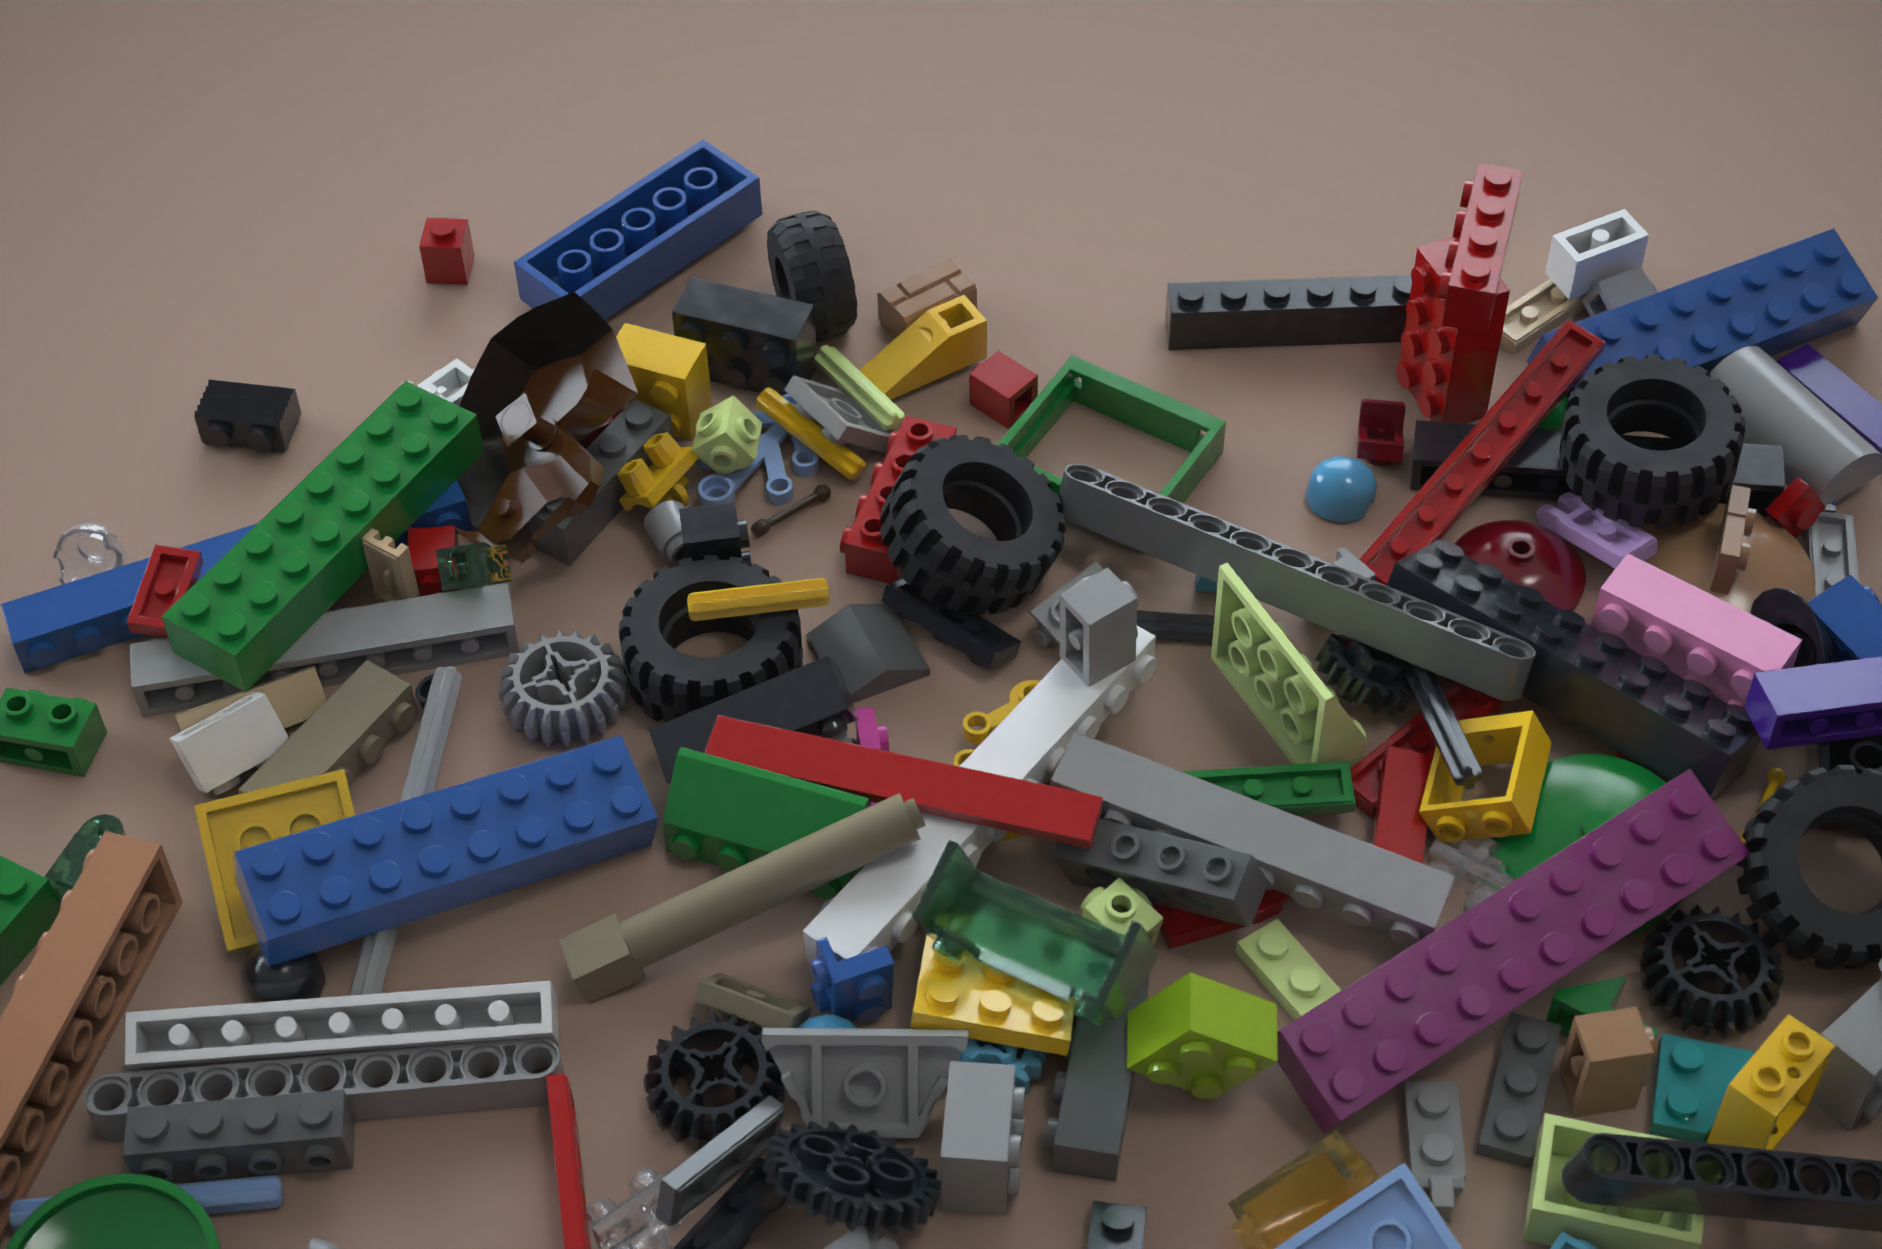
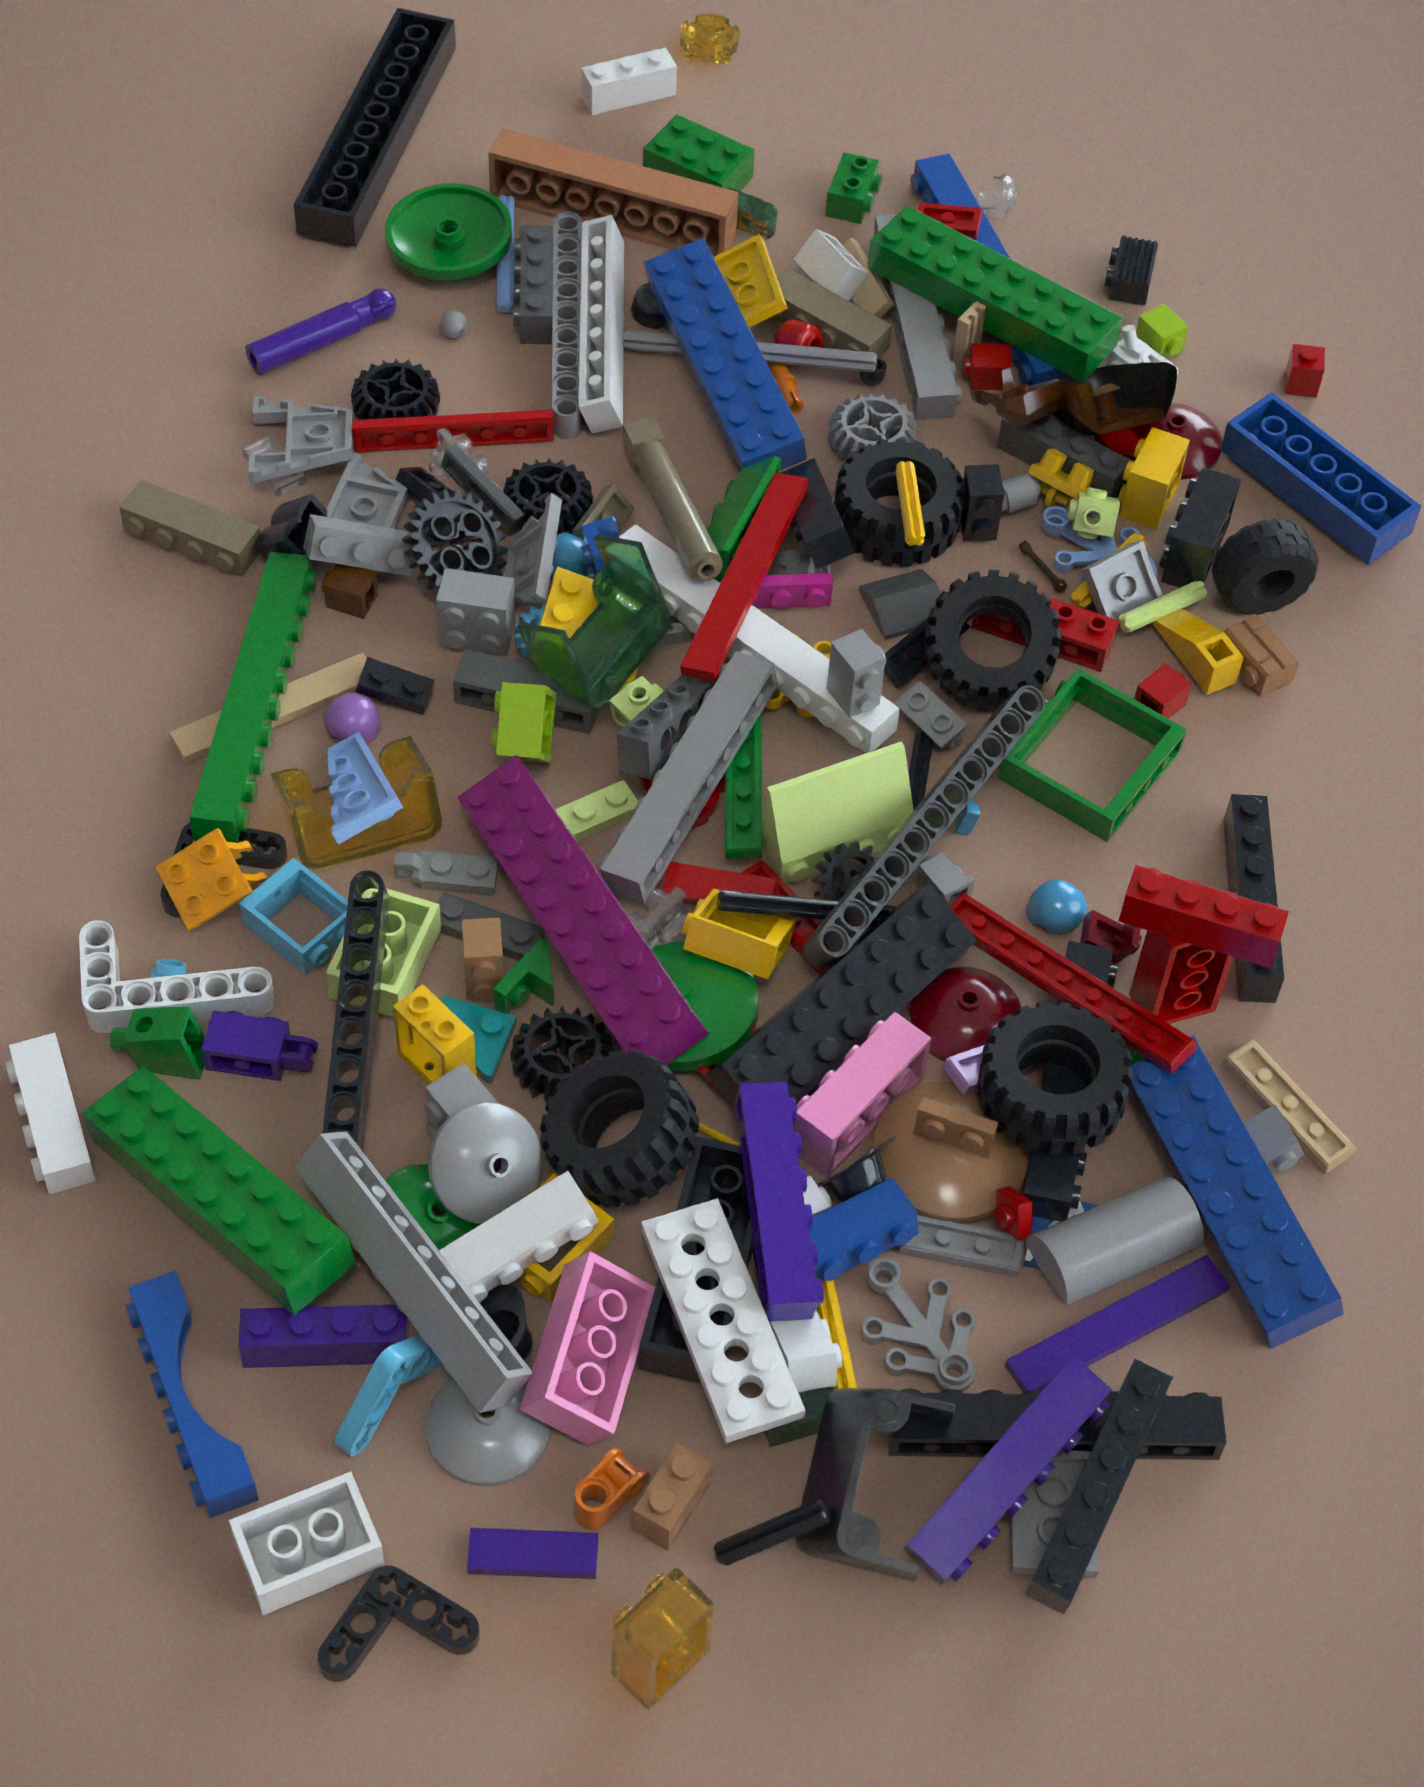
camera: 90 degrees right, 5 degrees up
clear green leg [436,542,512,591] -> none
white brick [1545,209,1649,299] -> none
none -> red head [774,319,823,348]
none -> lime brick [1136,304,1189,358]

